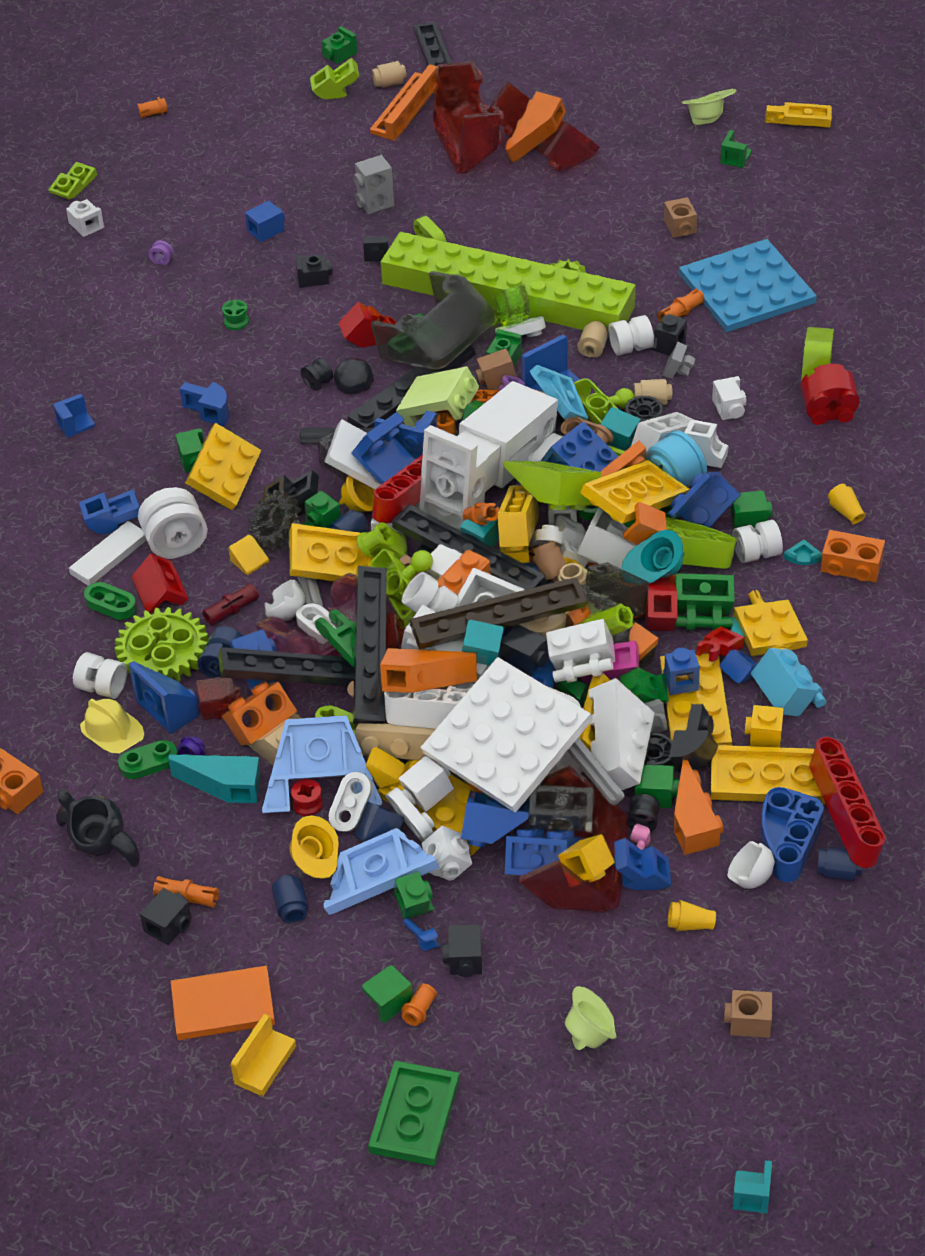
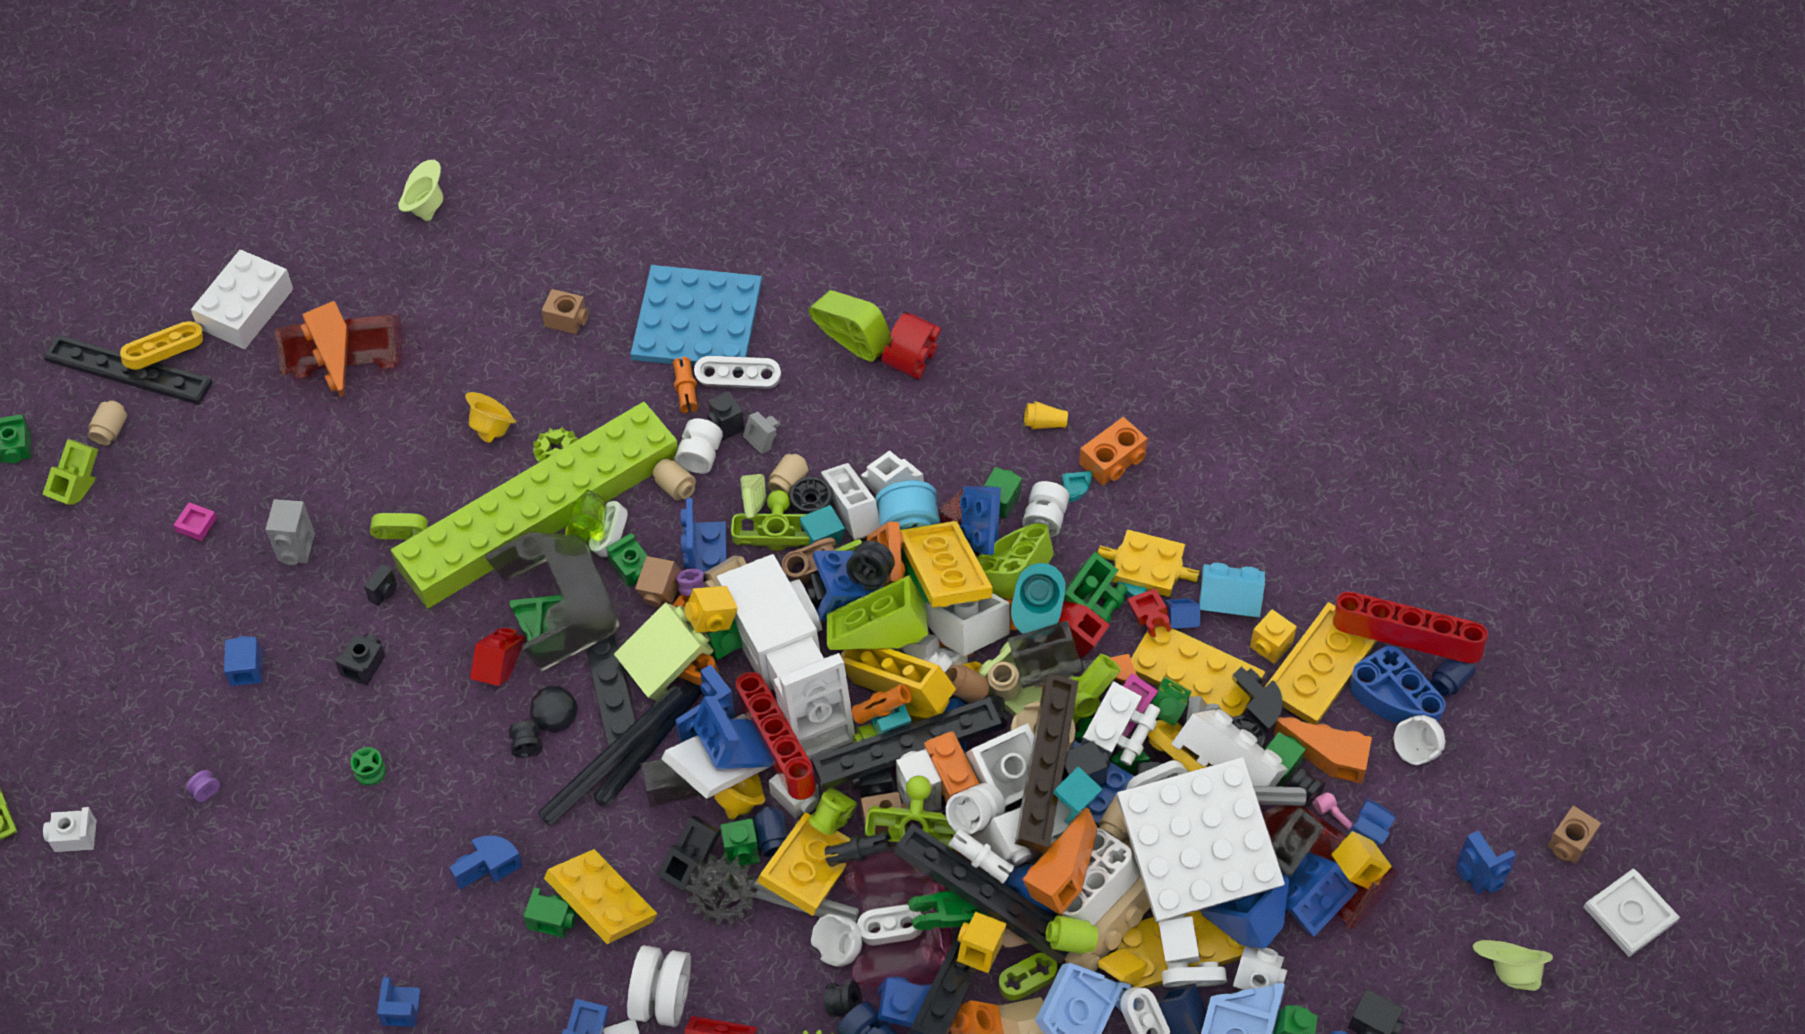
camera: 60 degrees left, 10 degrees up
dark red pin [202,583,259,626] -> none
yellow slope [229,535,269,576] -> none
orange fence [370,64,440,141] -> none
clear red windscreen [433,61,504,174] -> none
medium azure wing [530,365,588,420] -> none
orange panel [623,502,667,545] -> none
blue brick [663,648,700,695] -> none
yellow cone [668,900,716,931] -> none
white brick [712,376,746,420] -> none
green panel [720,130,752,168] -> none
teal panel [733,1160,772,1213] -> none
yellow hinge [765,102,832,127] -> none
none -> yellow plate [120,321,203,370]
none -> dark pink plate [173,502,217,541]
none -> white brick [191,250,293,349]
none -> yellow piece [465,392,517,443]
none -> black axle [538,686,686,825]
none -> yellow brick [685,586,738,633]
none -> white plate [694,356,781,389]
none -> yellowish green slope [740,474,767,518]
none -> black wheel [823,981,862,1017]
none -> black pin [825,830,893,867]
none -> black wheel [846,541,895,590]
none -> white pin [948,828,1014,884]
none -> yellow brick [957,912,1007,973]
none -> lime brick [1046,916,1098,954]
none -> blue bracket [1456,830,1517,895]
none -> white plate [1583,868,1680,957]

